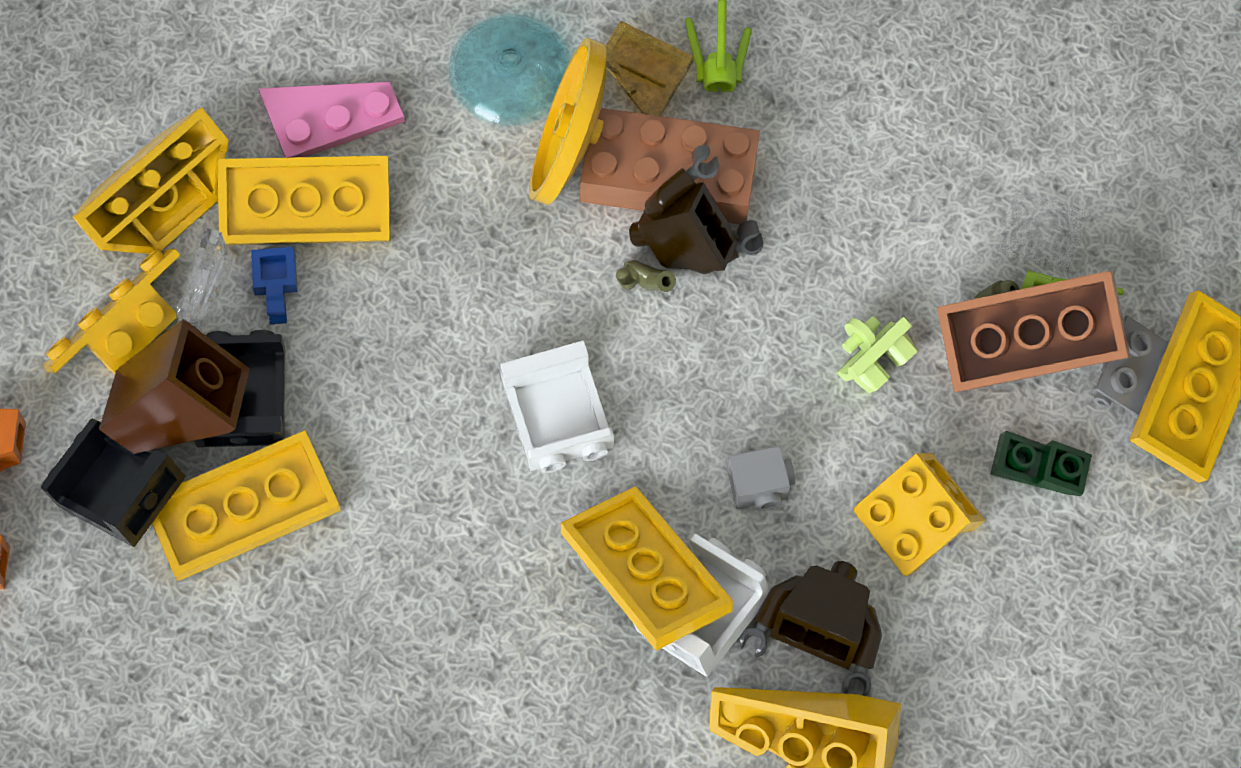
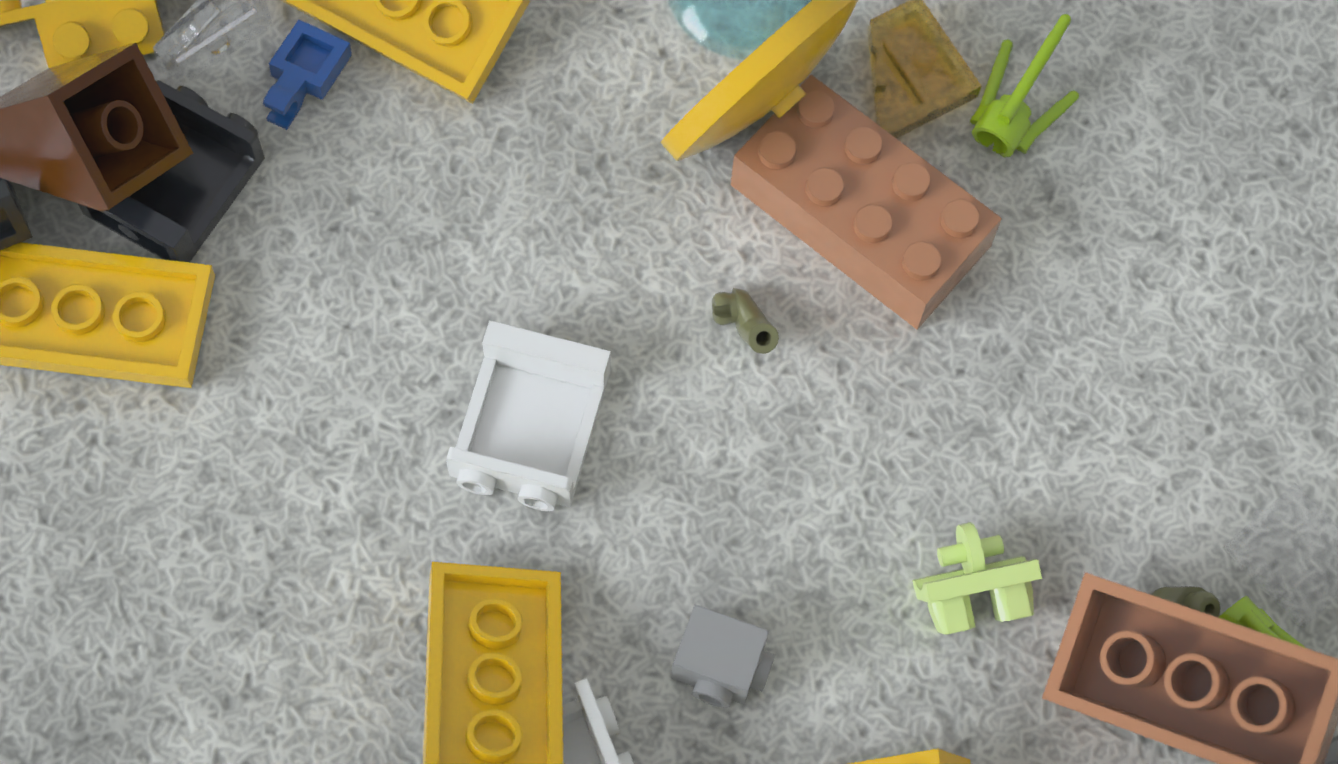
camera: 30 degrees right, 0 degrees up
dark brown torso [629,145,764,274] -> none

